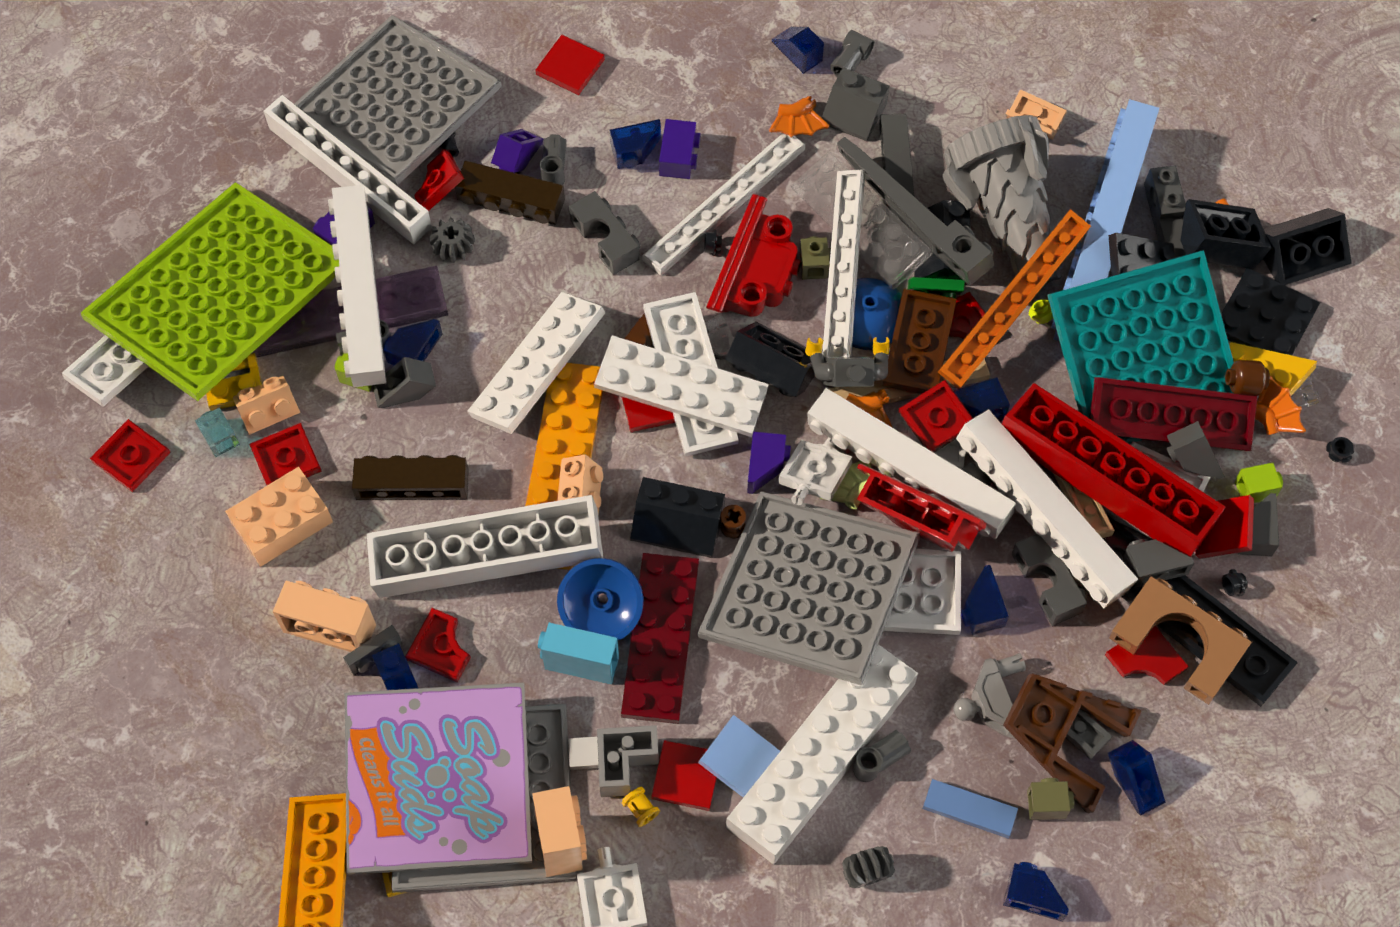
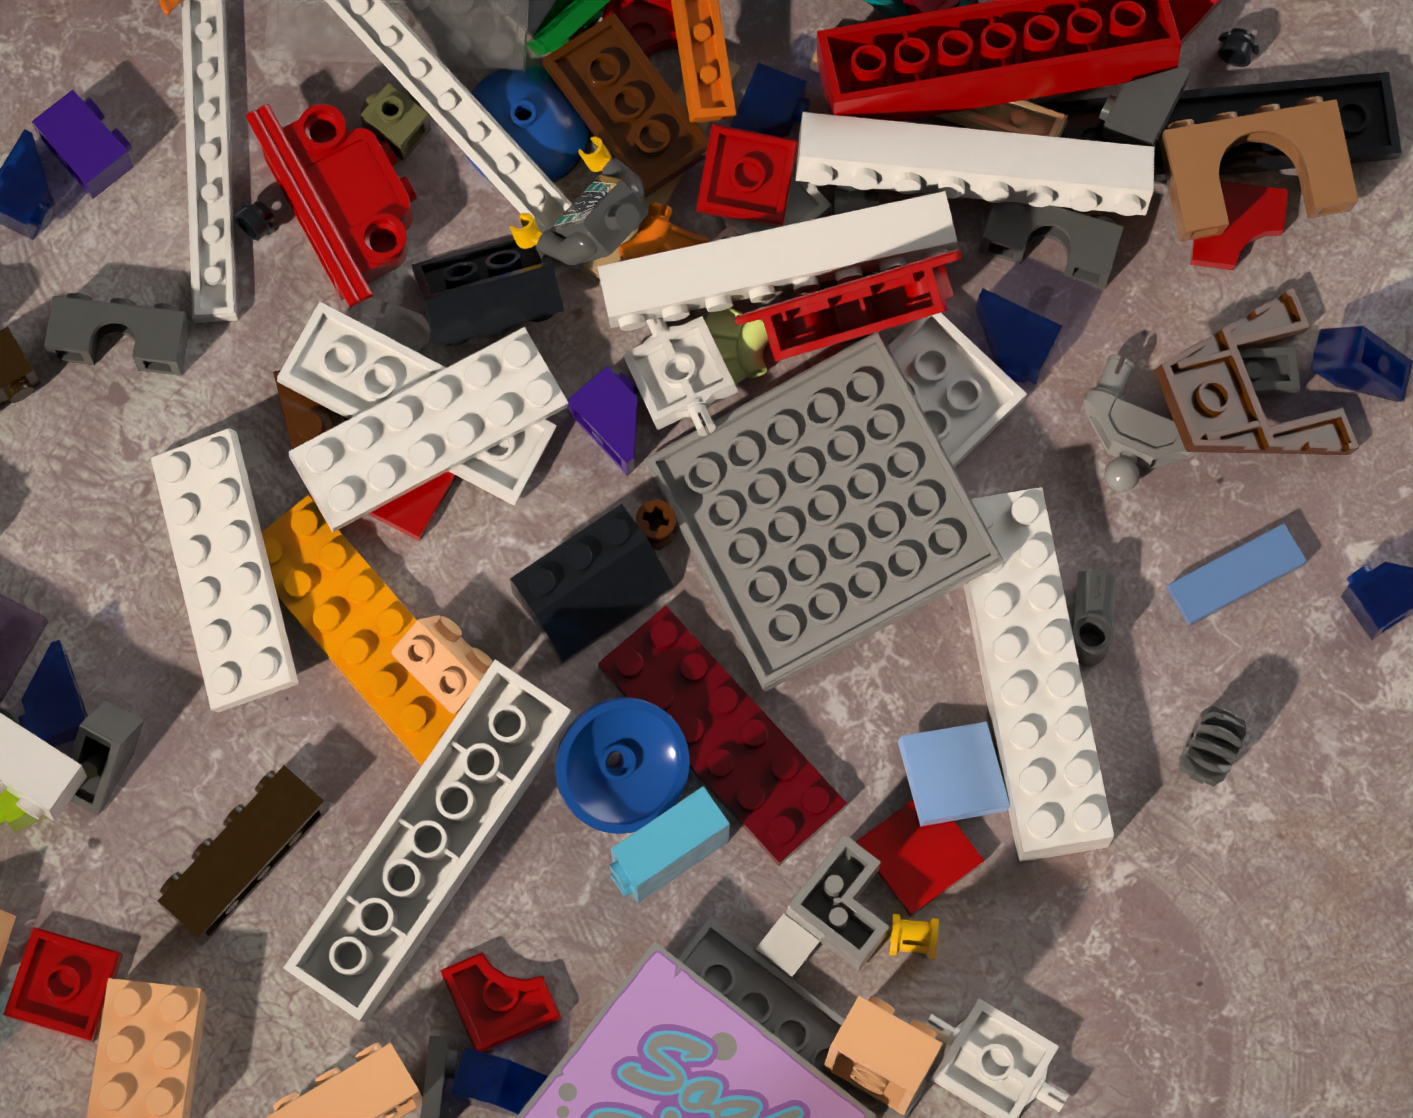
camera: 50 degrees left, 10 degrees up
olive brick [1027,778,1074,820] -> none

